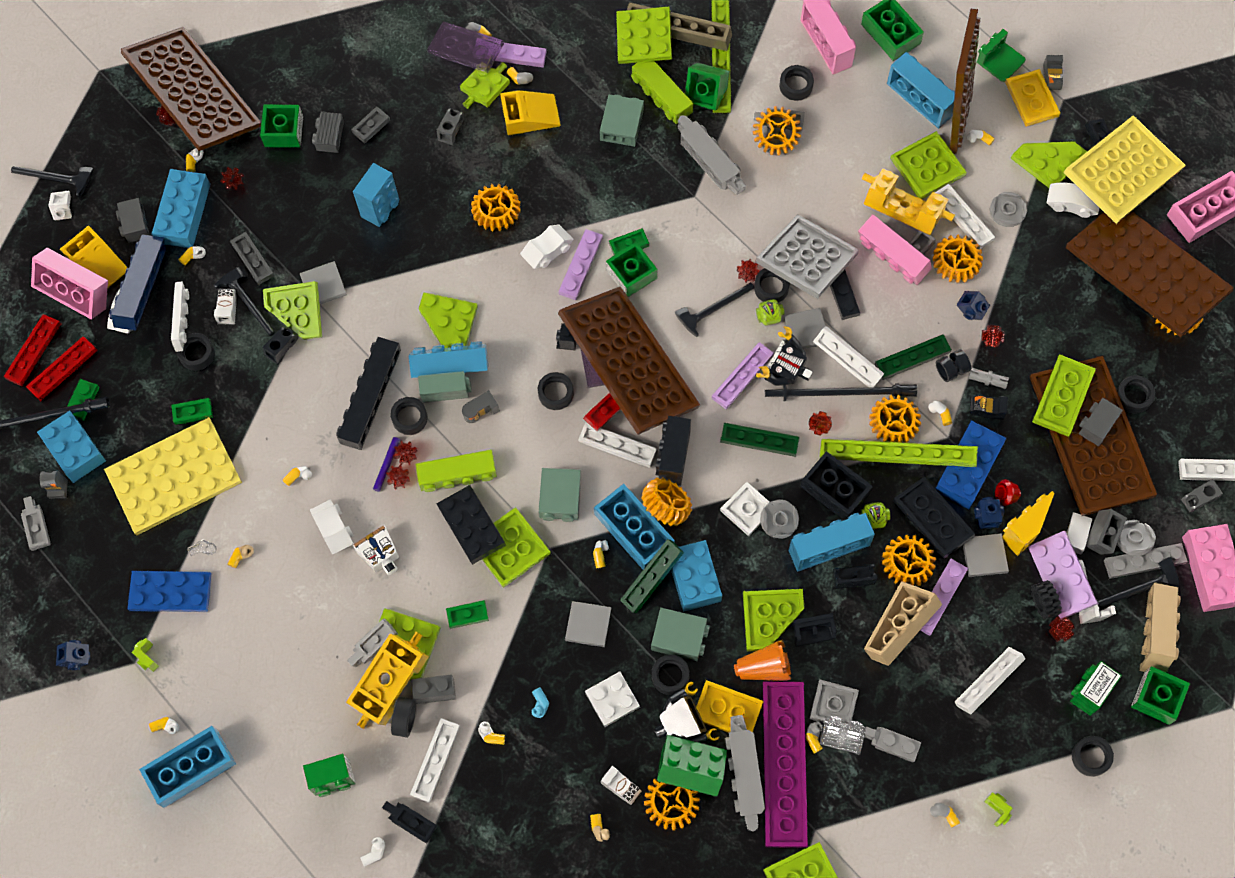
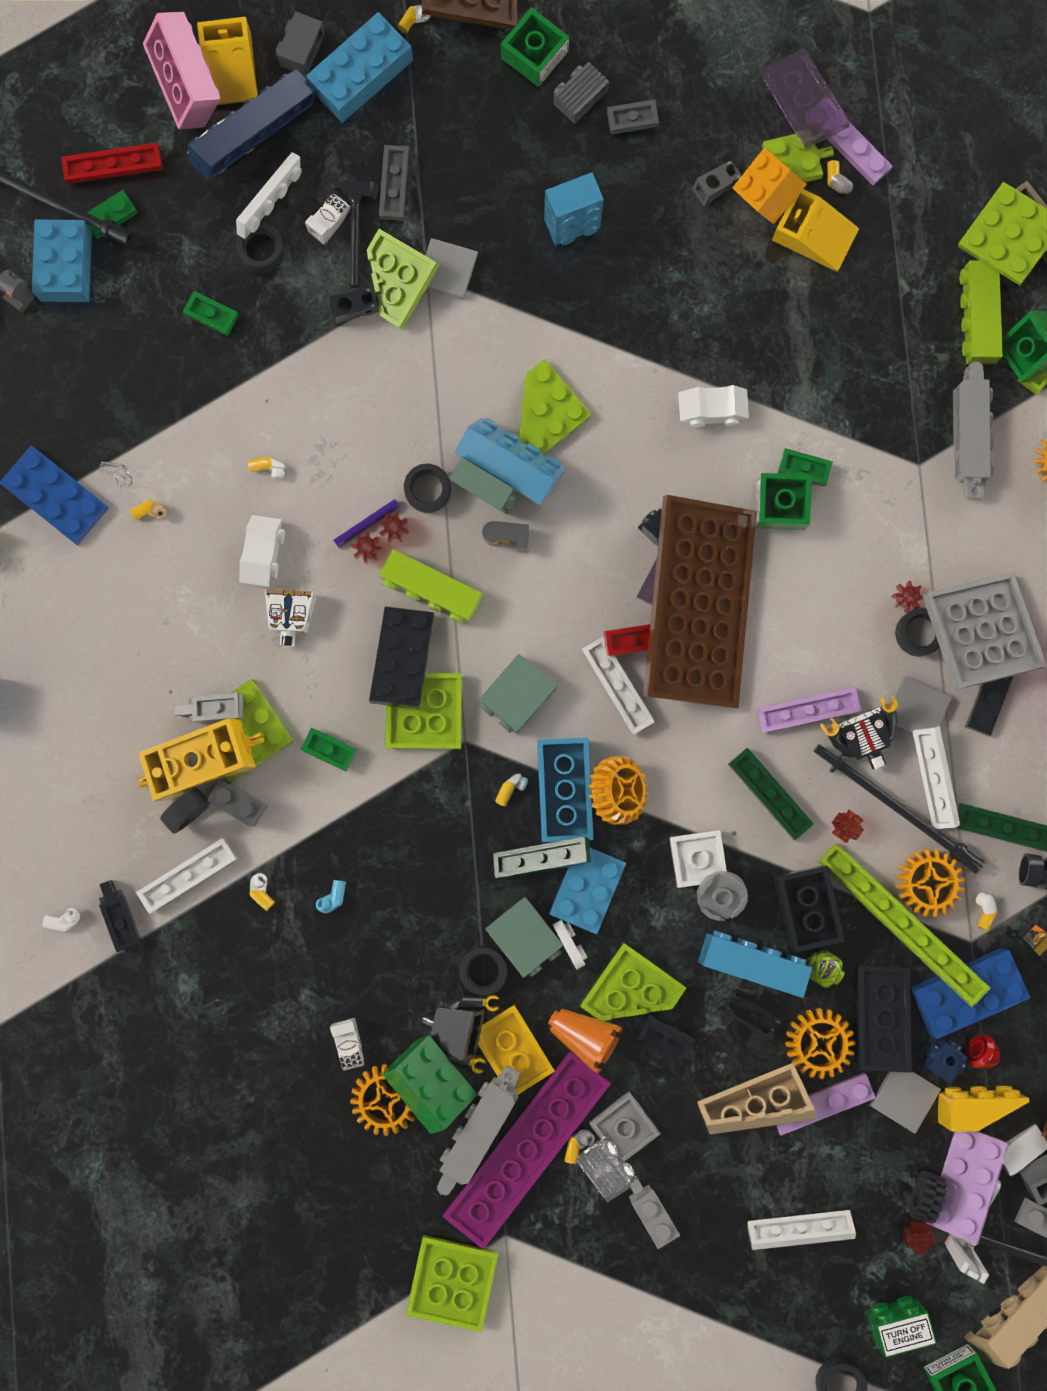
camera: 35 degrees right, 15 degrees up
red plate [4,314,61,386] -> none
light yellow plate [104,418,242,536] -> none
arm [178,246,206,265] -> none
clear red gear [220,167,244,190] -> none
green brick [303,753,355,797] -> none
black brick [336,337,401,450] -> none
arm [465,22,492,41] -> none
light orange gear [471,184,520,232] -> none
black tyre [537,372,574,410] -> none
lavender plate [559,229,603,300] -> none
light grey tile [565,601,611,647] -> none
white plate [585,672,640,727] -> none
arm [590,814,610,842] -> none
sand green brick [600,95,644,147] -> none
black brick [655,415,691,486] -> none
black piece [675,282,754,337] -> none
lime head [756,299,785,326] -> none
arm [930,803,960,828] -> none
lime bracket [984,792,1013,827] -> none
none -> white plate [553,920,587,970]
none -> light orange brick [732,147,807,224]

